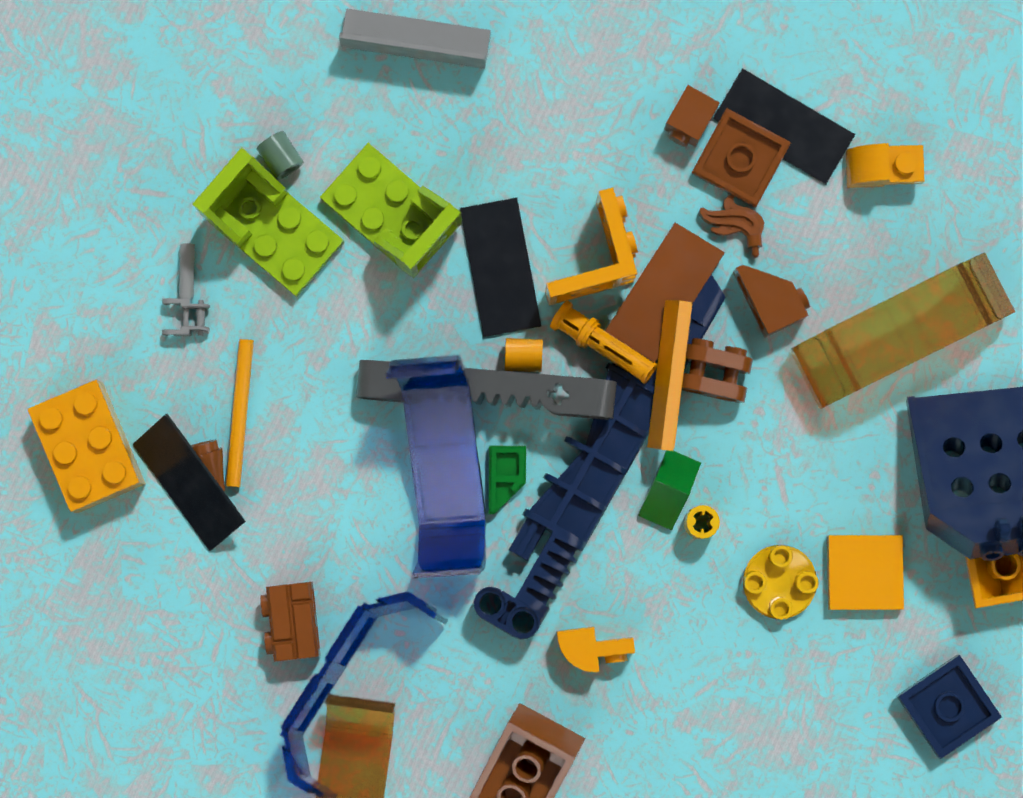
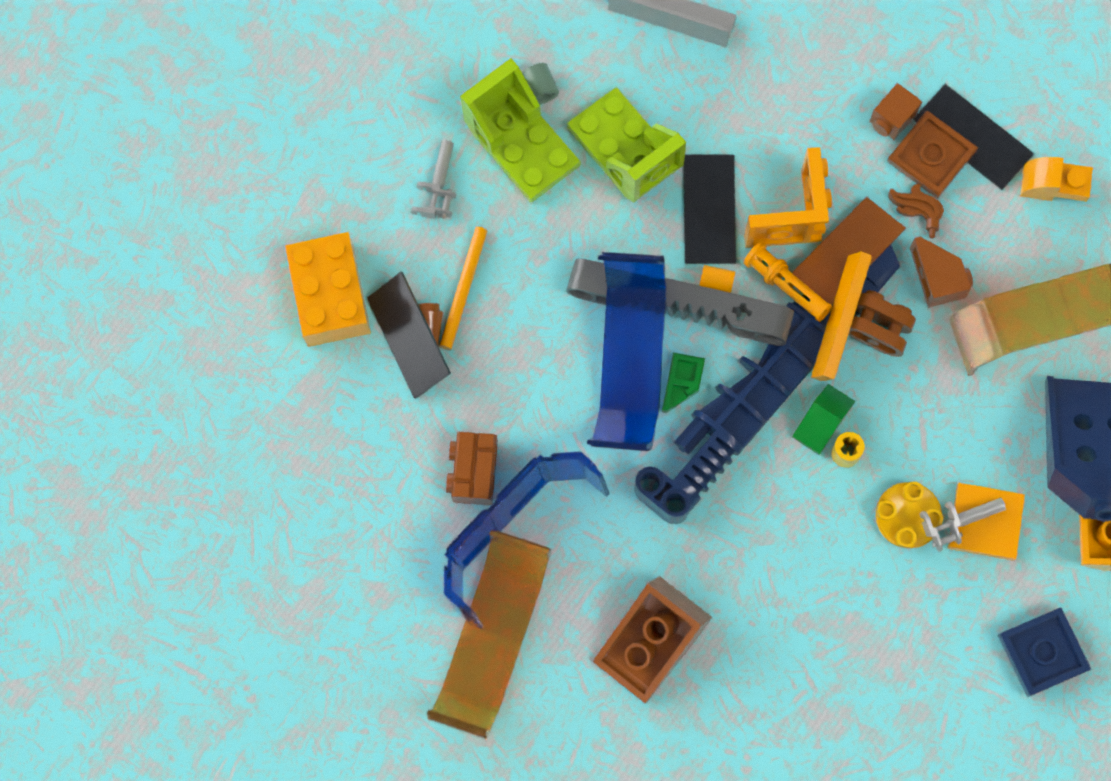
camera: 20 degrees right, 10 degrees down
light orange brick [556,627,635,672] -> none
none -> light grey piece [919,498,1006,552]

